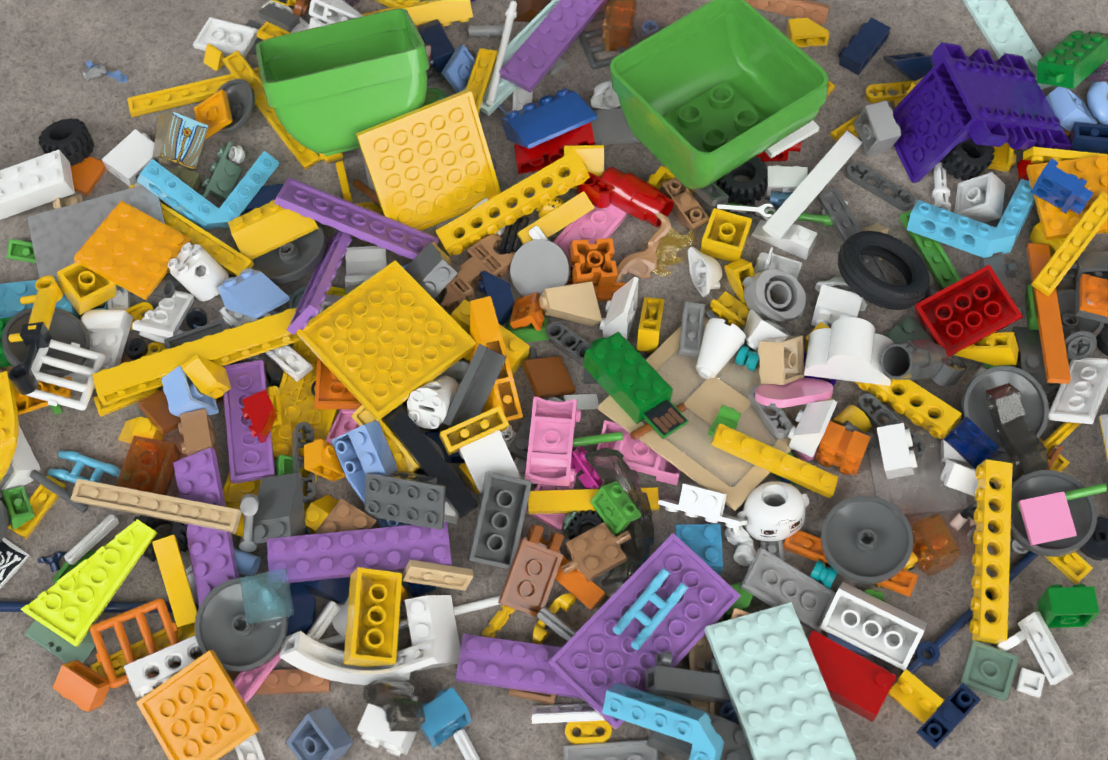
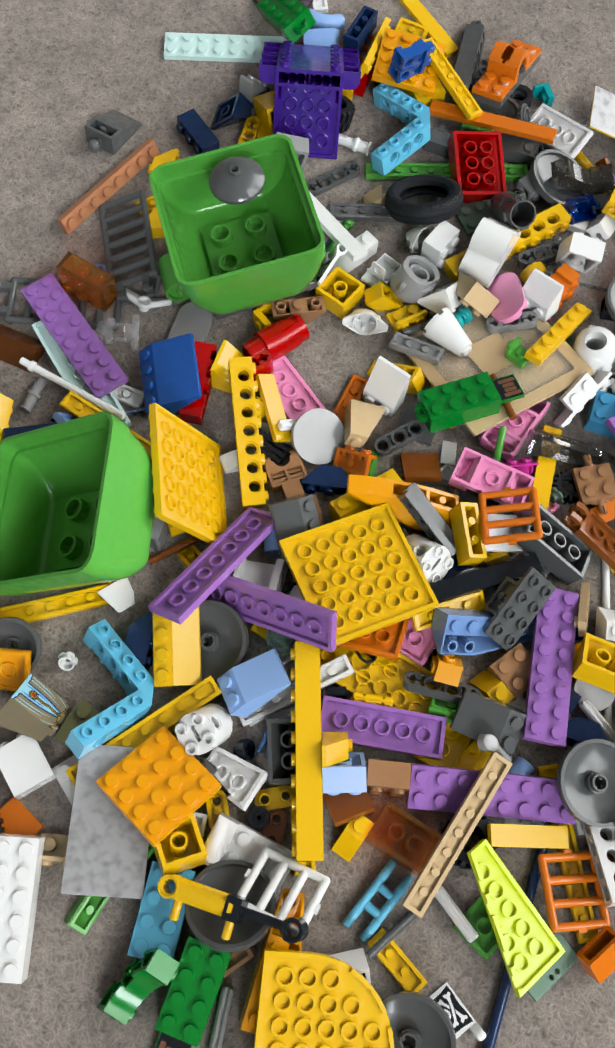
camera: 80 degrees left, 5 degrees up
bright green slope [2,486,35,530] -> none
dark blue plant [37,551,66,572] -> none
sand green bracket [199,141,242,201] -> none
clear light blue plate [240,569,294,625] -> none
red slope [241,389,277,444] -> none
yellow tile [335,160,352,202] -> none
orange brick [568,238,618,286] -> none
white hat [590,81,620,109] -> none
bright green bracket [590,481,641,536] -> none
piece [615,212,694,282] -> none
white slope [954,172,1005,222] -> none
yellow slope [954,332,1019,366] -> none
none -> clear tile [96,314,140,352]
none -> white sticker [97,578,135,613]
none -> dark grey dish [209,156,265,205]
none -> orange bar [478,487,543,545]

